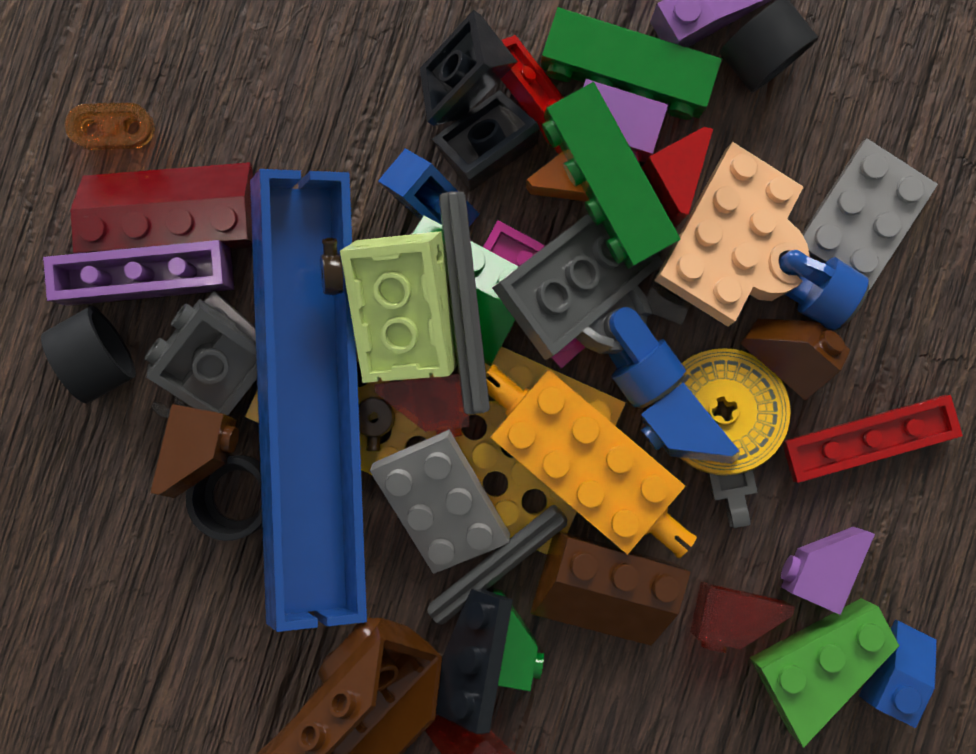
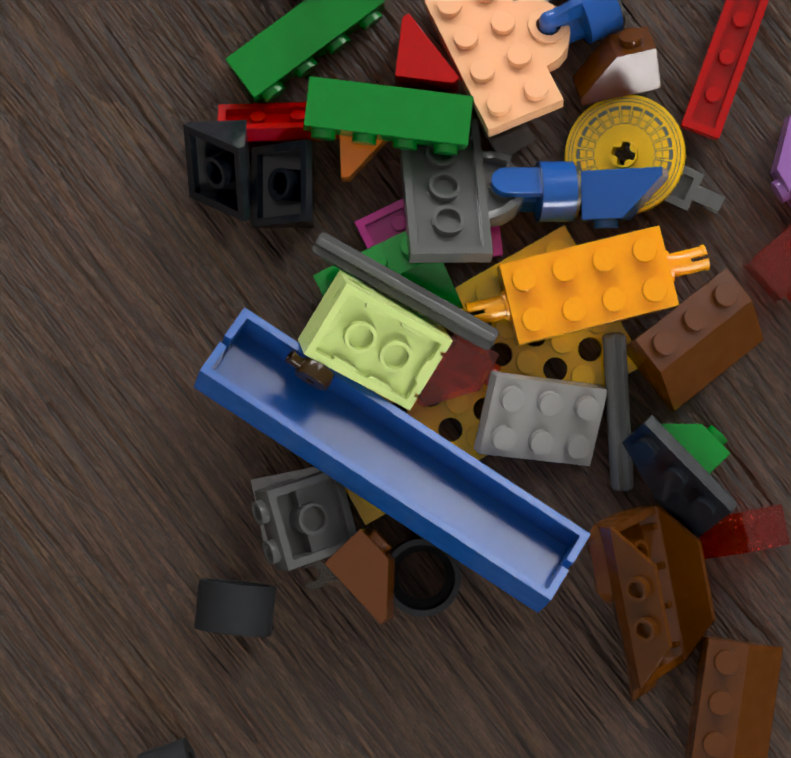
camera: 60 degrees left, 0 degrees up
medium lavender brick [43,240,234,306] -> none
clear orange plate [65,103,155,150] -> none
dark red slope [70,162,253,254] -> none
dark brown piece [358,397,395,451] -> none
blue slope [378,148,480,227] -> none
medium lavender slope [583,79,668,163] -> none

